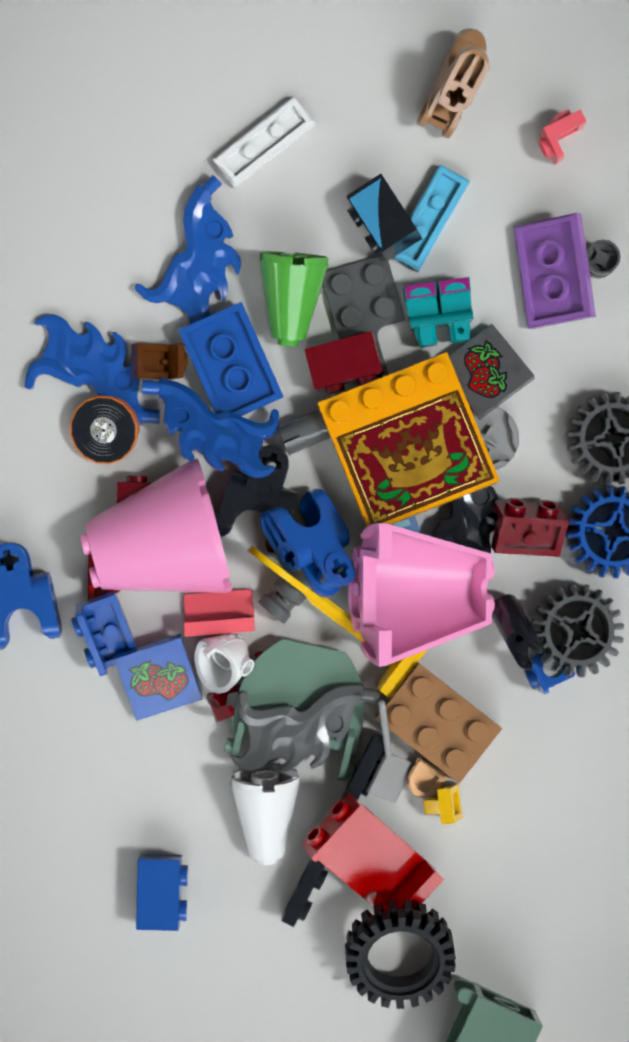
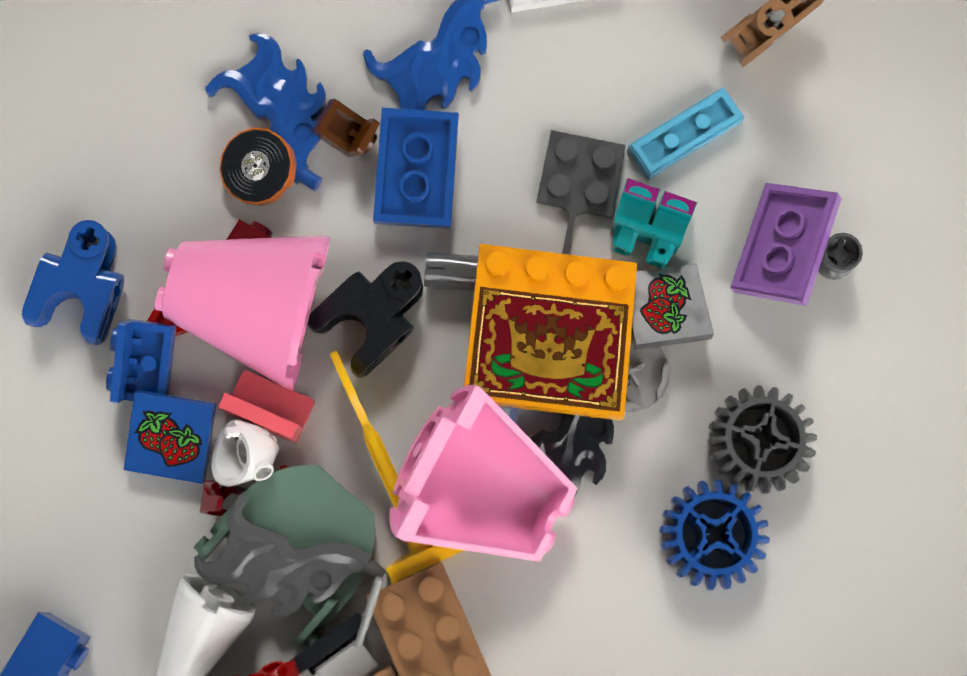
camera: 20 degrees right, 10 degrees down
blue piece [141,378,279,478] -> none
dark grey wheel [258,576,306,624] -> none
bright green cone [259,251,329,347] -> none
blue piece [260,489,355,598] -> none
dark red brick [304,331,385,395] -> none
black brick [346,174,423,261] -> none
dark red bracket [491,498,569,557] -> none
black piece [492,594,544,670] -> none
blue bracket [524,645,575,695] -> none
dark grey gear [530,584,624,678] -> none
coral bracket [538,109,587,165] -> none

